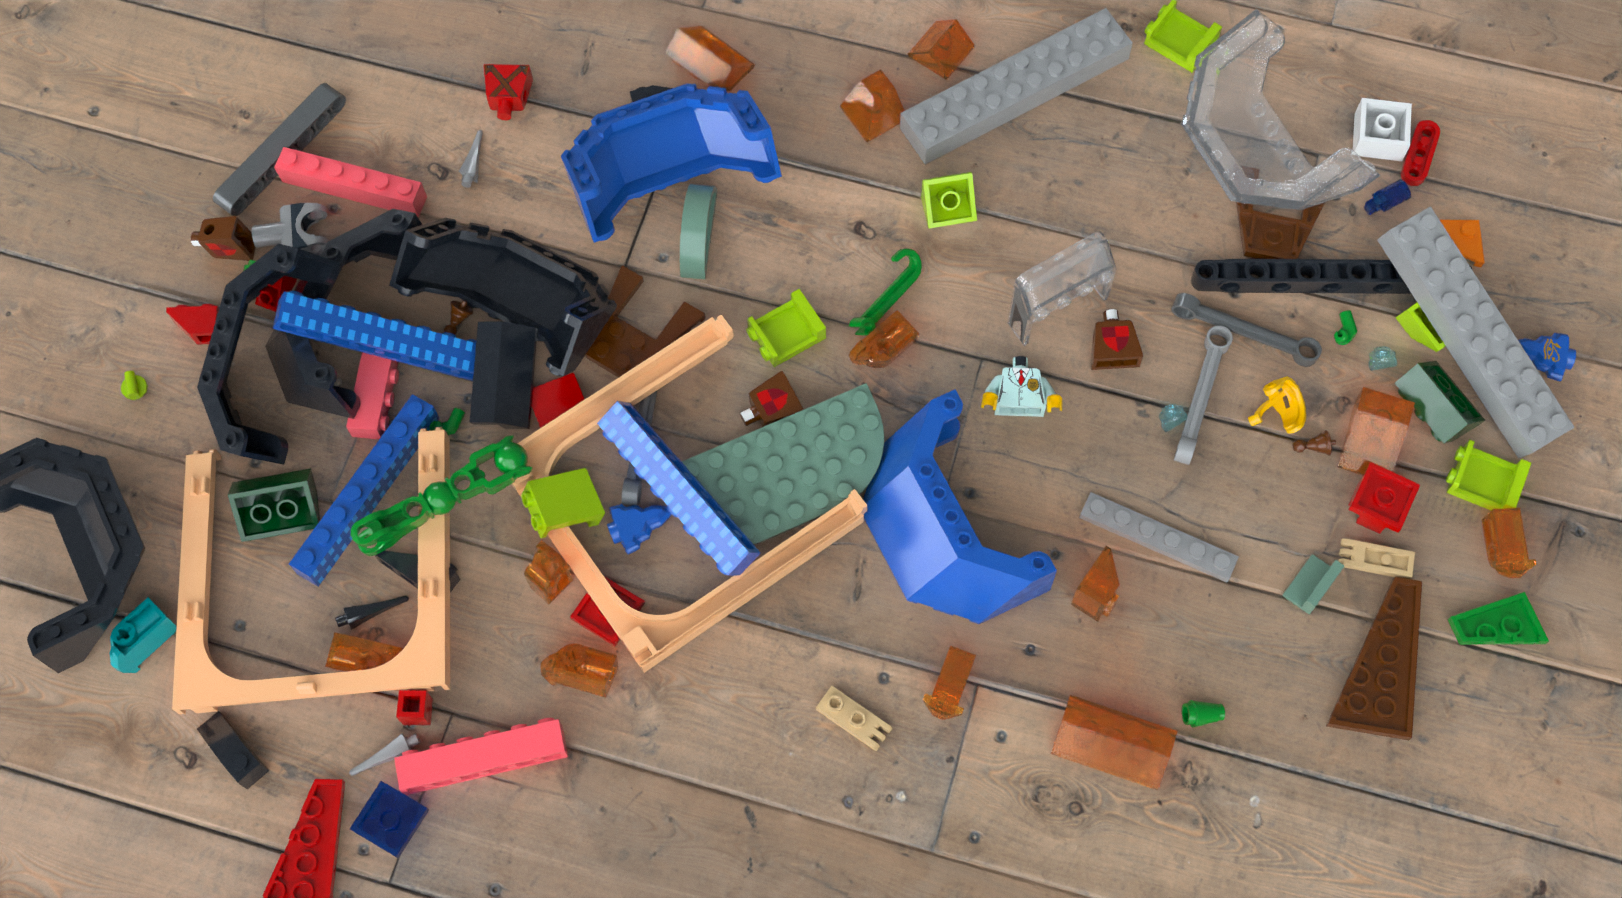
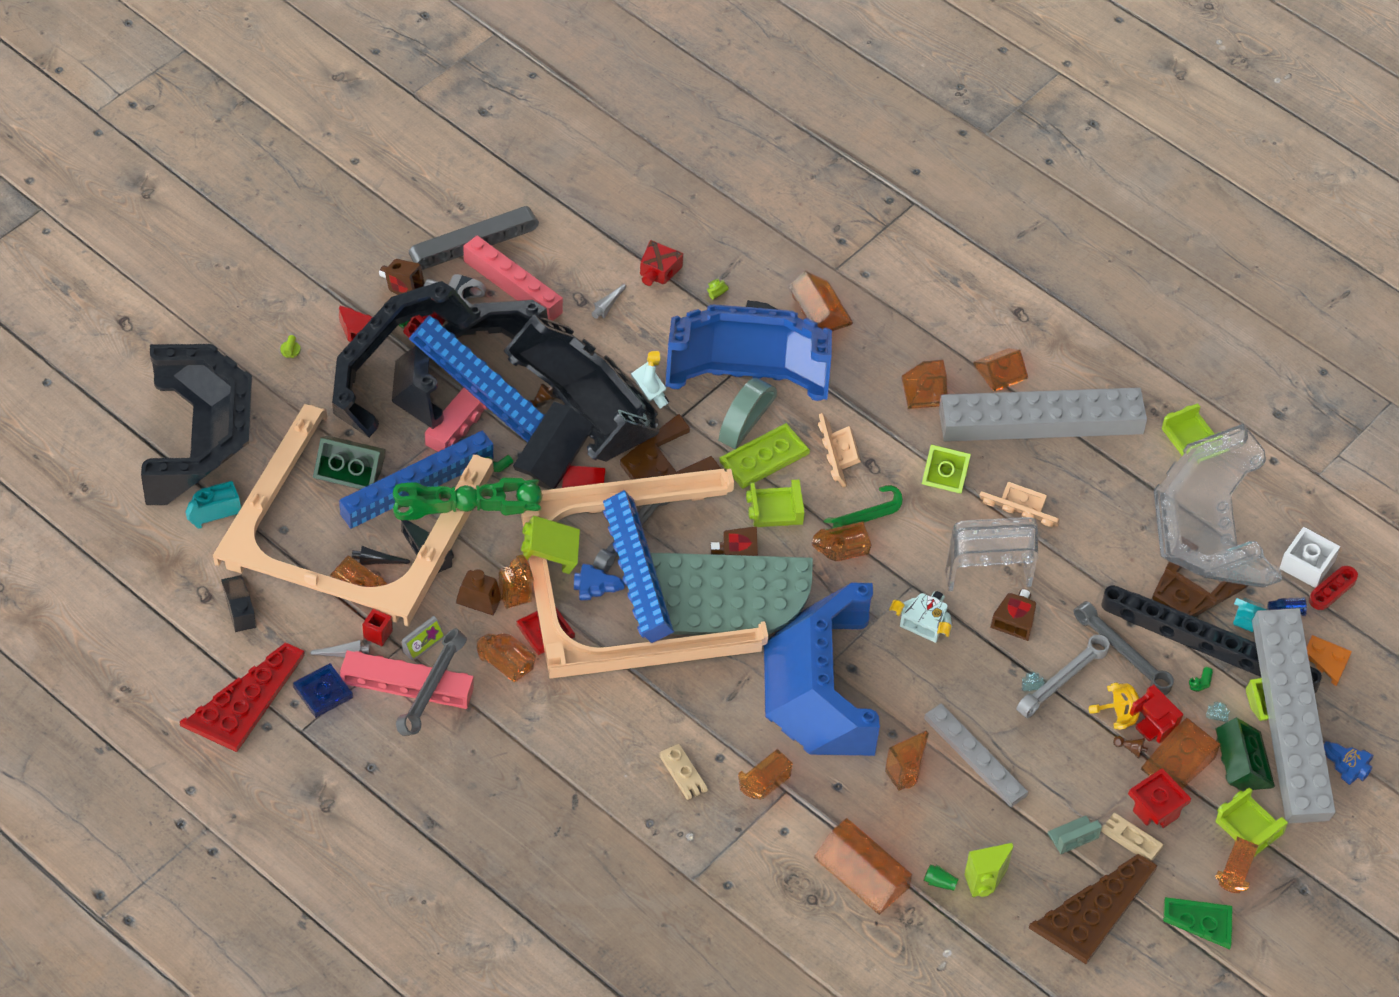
camera: 20 degrees right, 15 degrees down
none -> dark grey piece [396,628,467,736]
none -> slope [402,616,444,661]
none -> reddish brown torso [456,569,501,616]
none -> light aqua torso [631,351,669,409]
none -> lime plate [706,279,729,300]
none -> lime tile [719,423,810,489]
none -> light nougat bracket [818,413,861,487]
none -> lime slope [964,843,1014,897]
none -> light nougat bracket [980,482,1059,527]
none -> red panel [1129,684,1183,744]
none -> teal piece [1233,598,1267,632]

